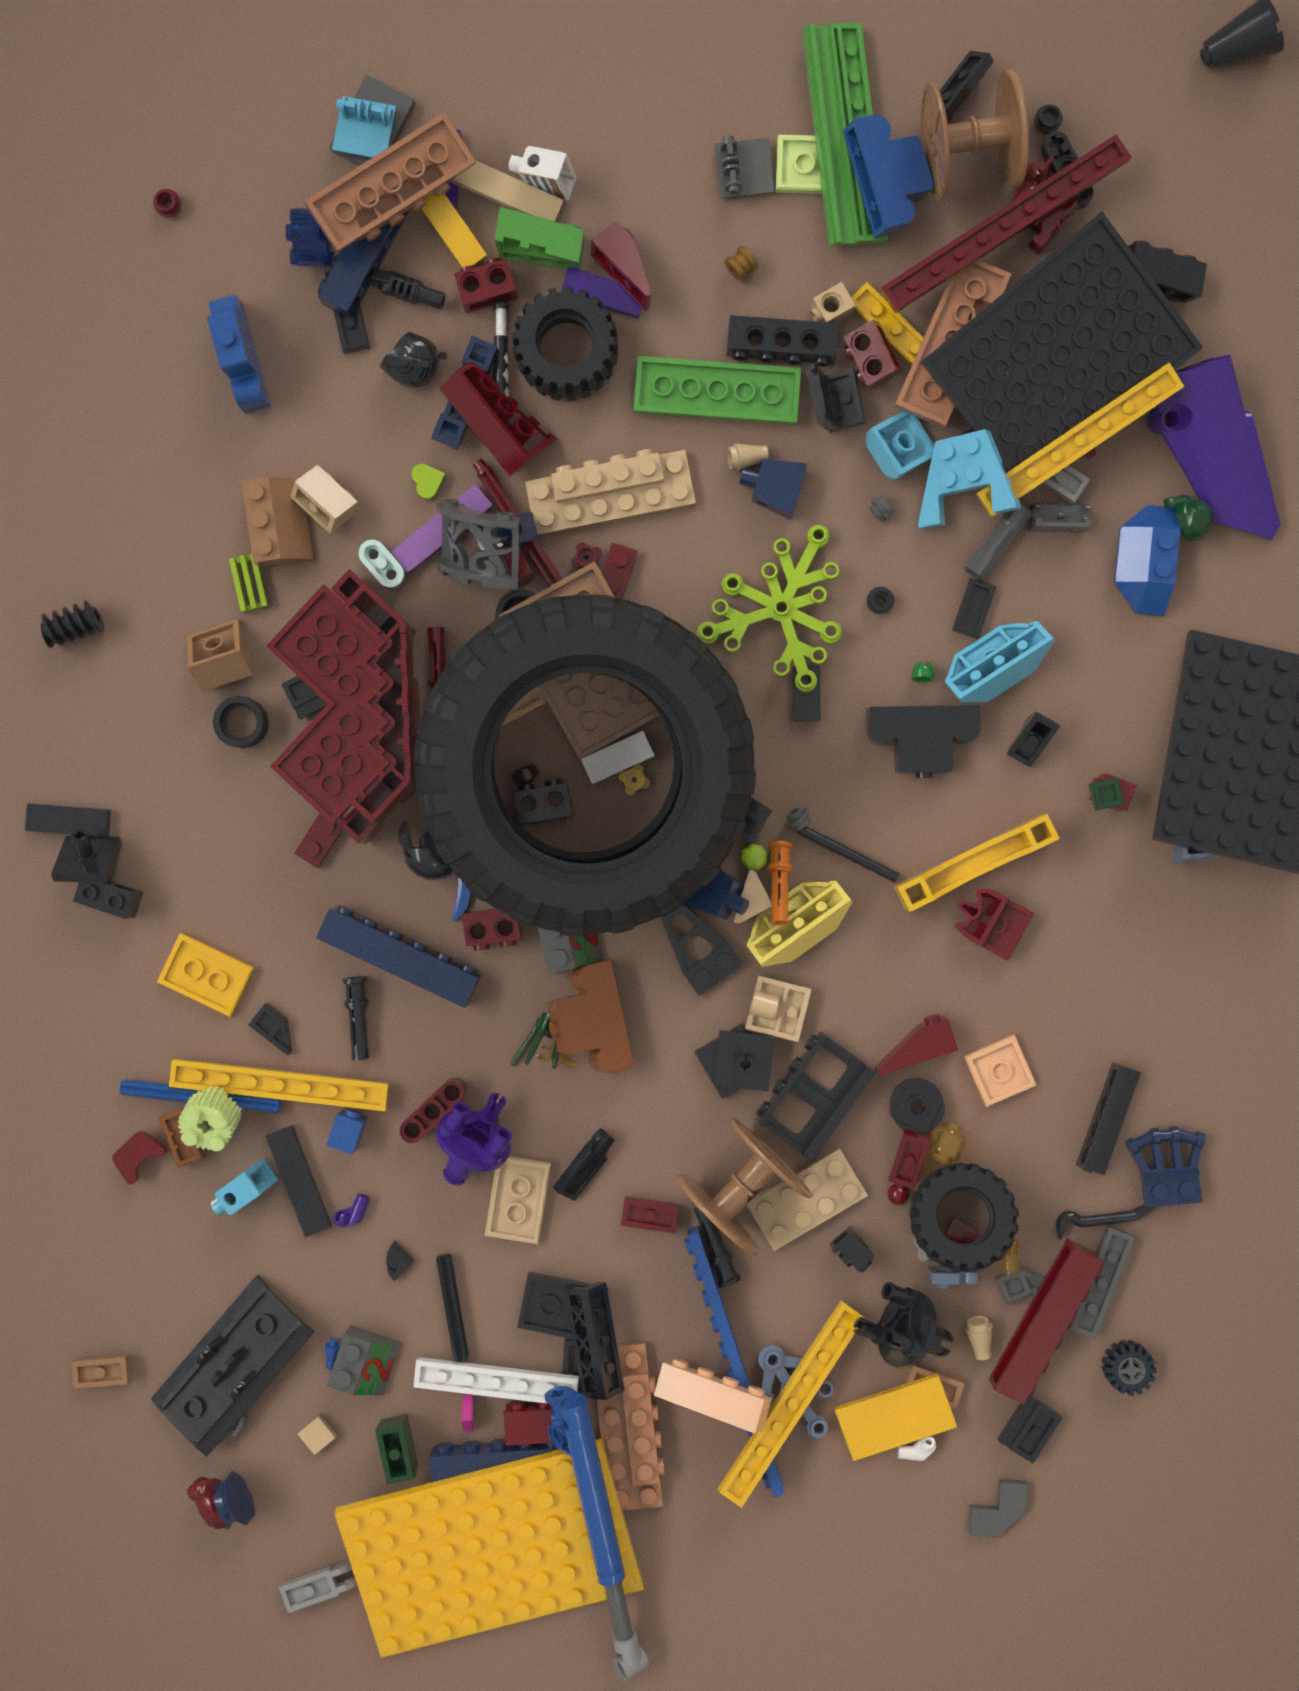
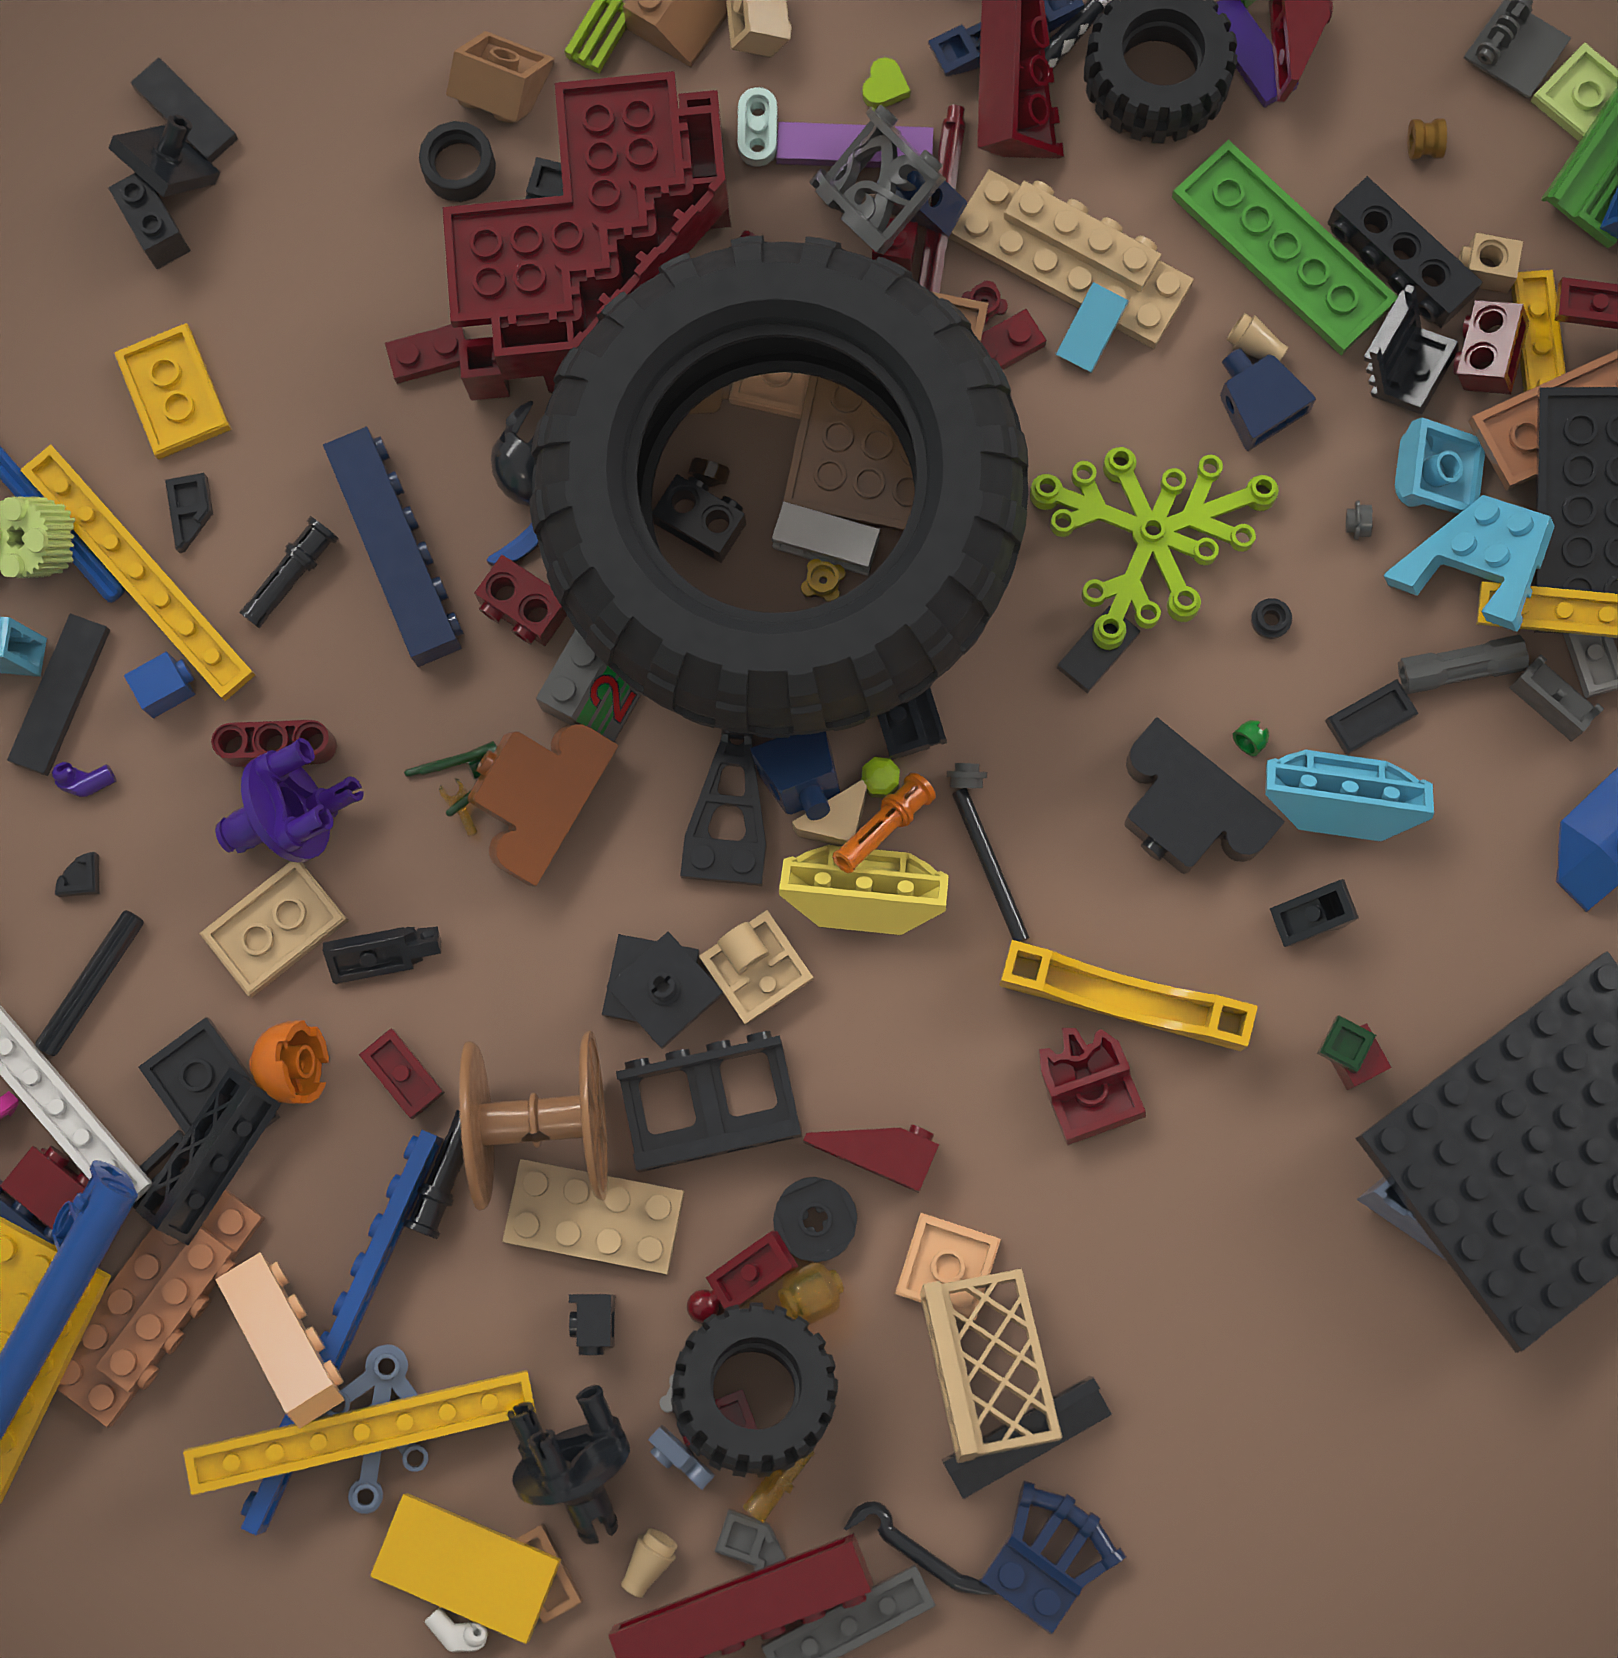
camera: 45 degrees right, 10 degrees down
none -> orange cylinder [249,1020,329,1104]
none -> tan fence [920,1269,1062,1463]
none -> medium azure tile [1056,282,1129,373]

